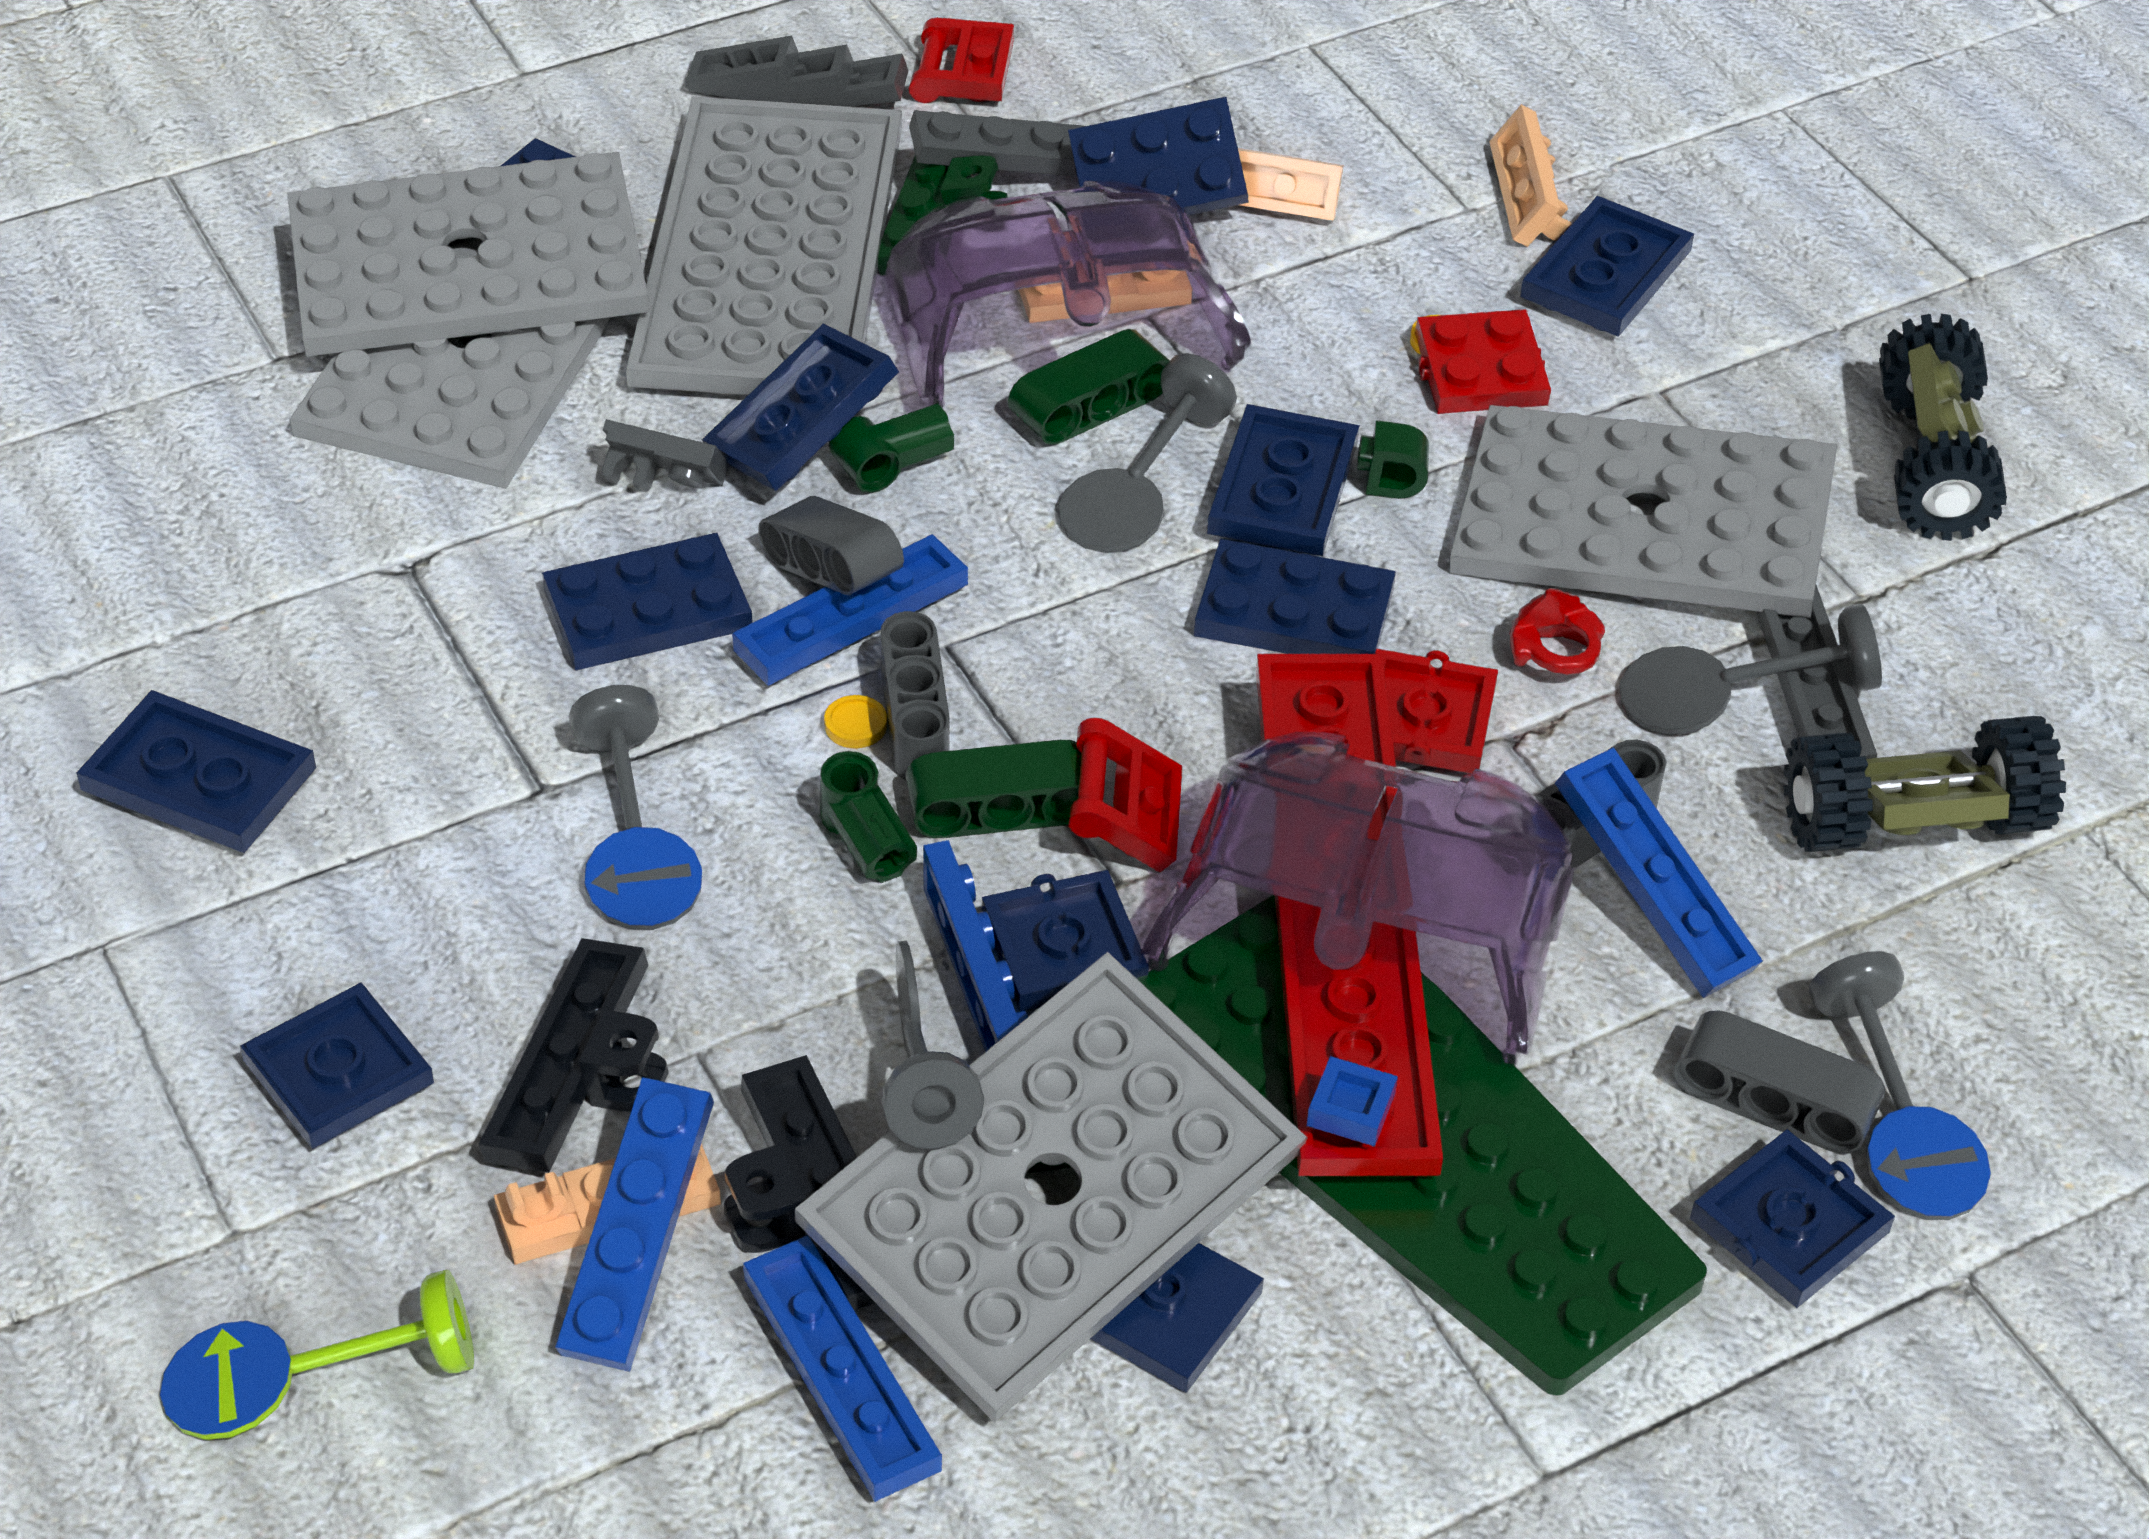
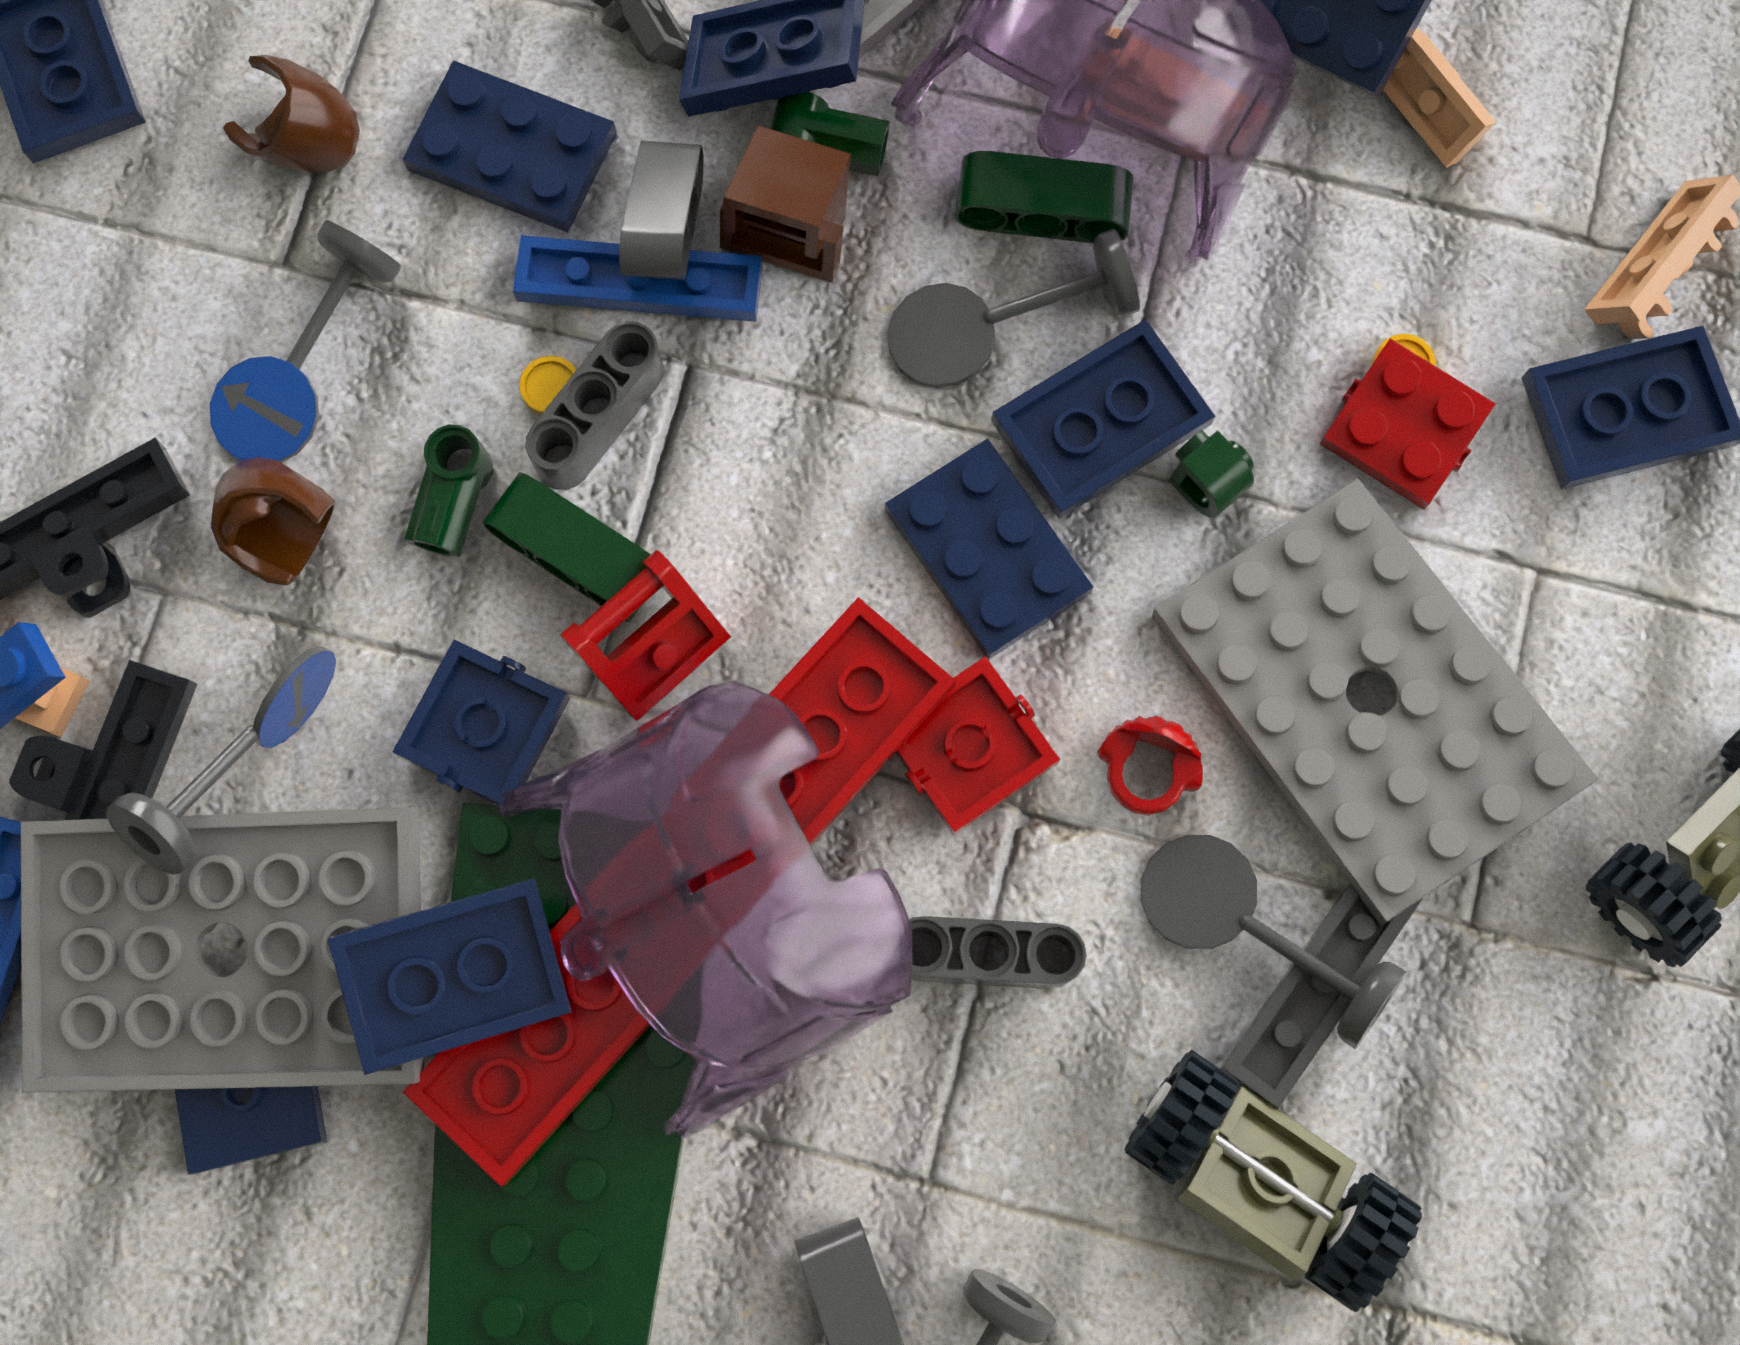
camera: 45 degrees right, 30 degrees up
blue plate [923,840,1028,1052] -> none
blue plate [1307,1056,1398,1147] -> none
blue plate [1555,747,1763,998] -> none
none -> reddish brown piece [211,457,335,585]
none -> reddish brown piece [223,55,360,174]
none -> dark blue plate [327,878,572,1075]
none -> reddish brown plate [720,125,851,283]

